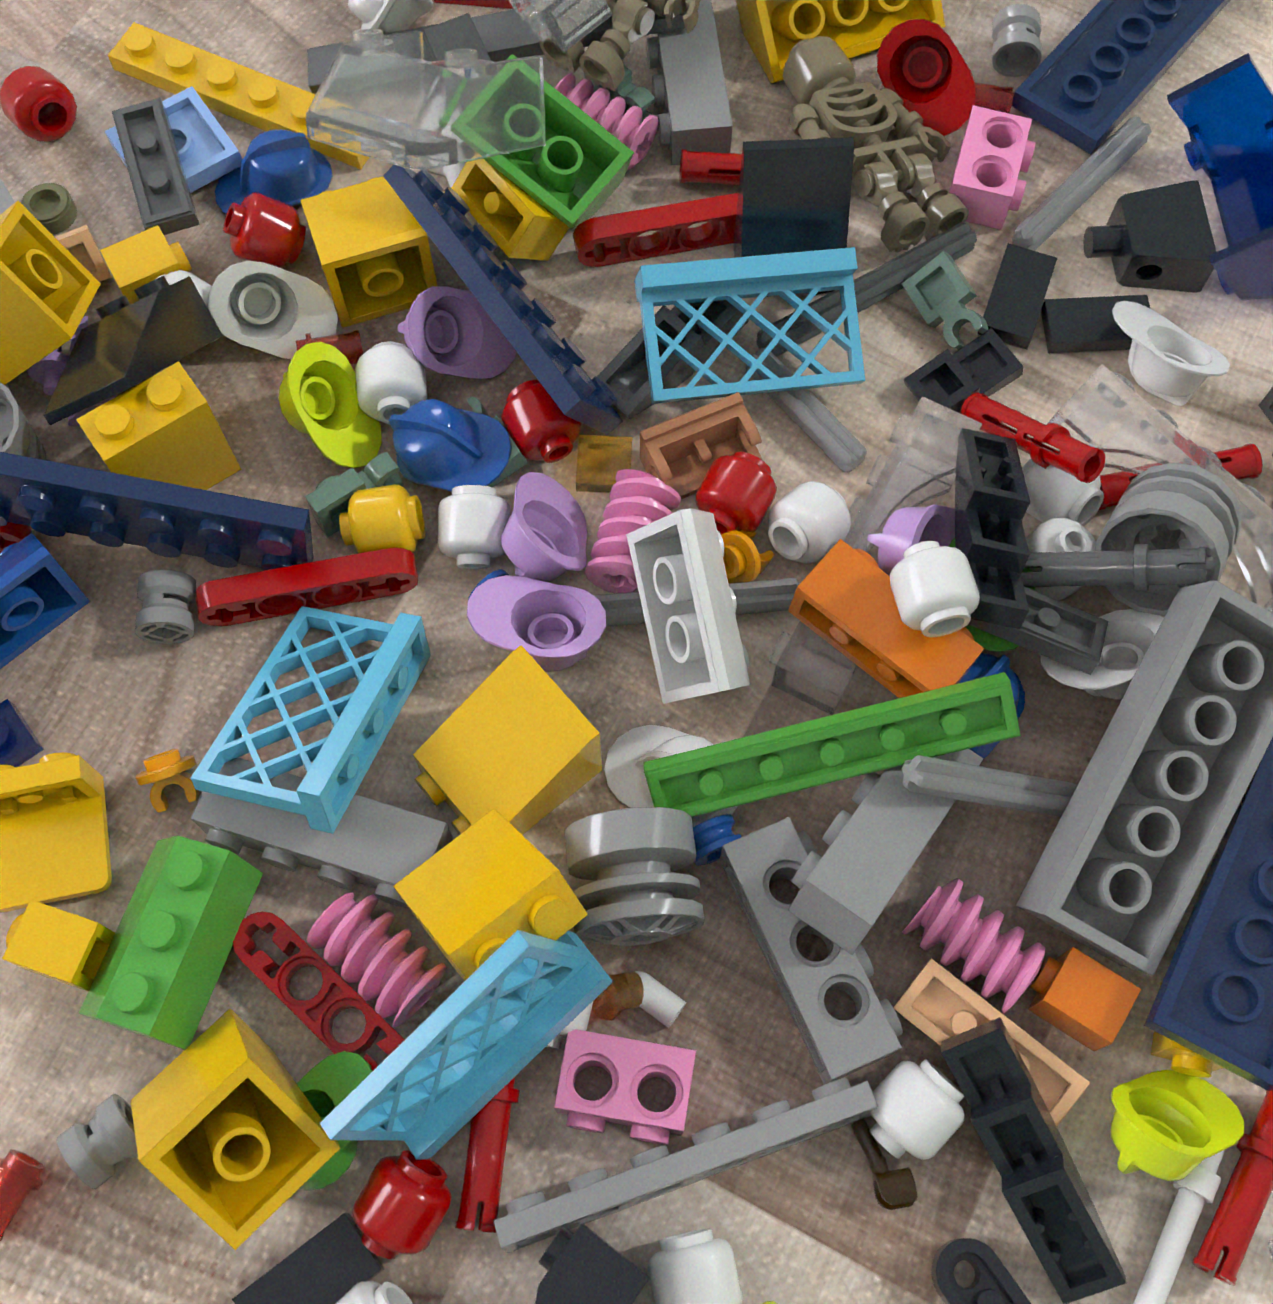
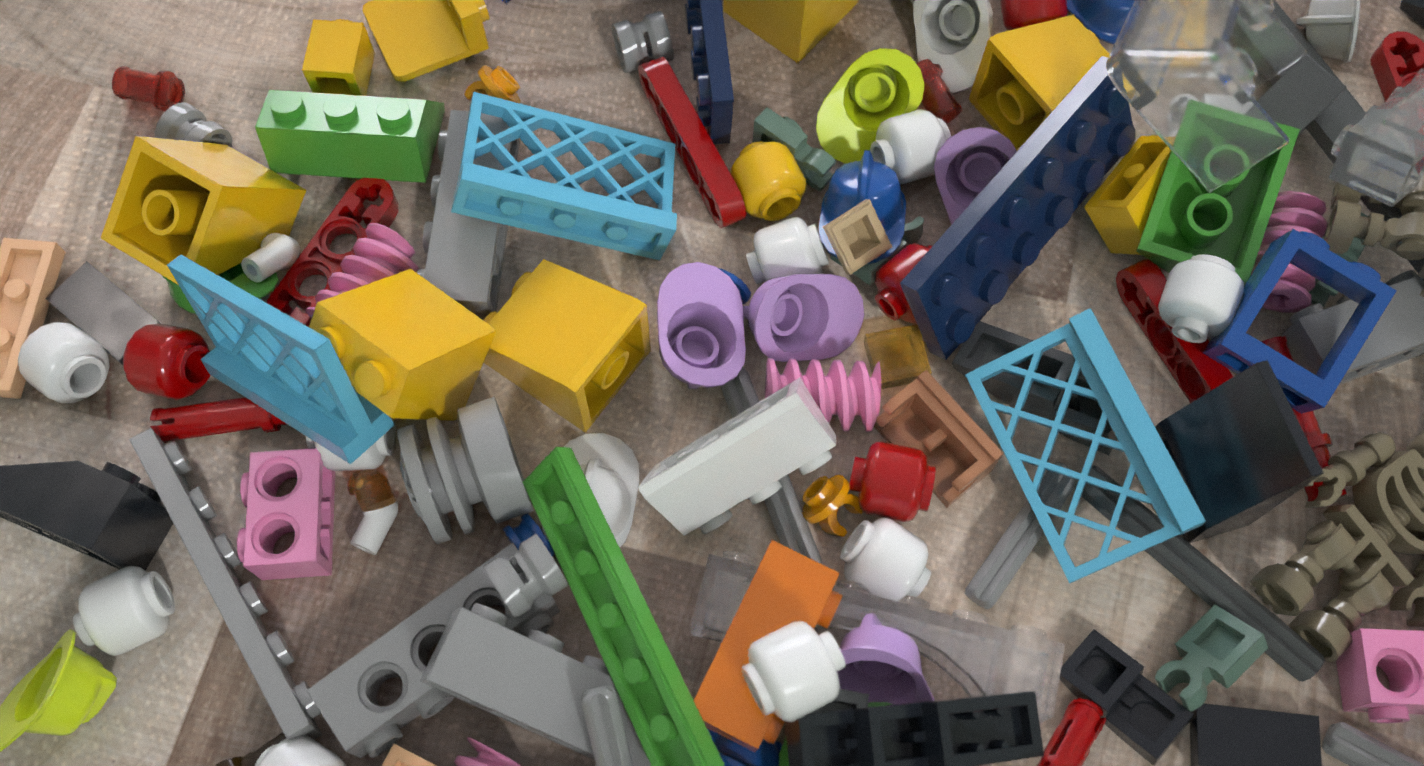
camera: 75 degrees right, 0 degrees up
none -> white arm [241,233,300,283]
none -> light grey wheel [483,534,568,619]
none -> tan slope [823,199,892,275]
none -> white head [1159,254,1244,343]
none -> blue window [1203,229,1397,414]

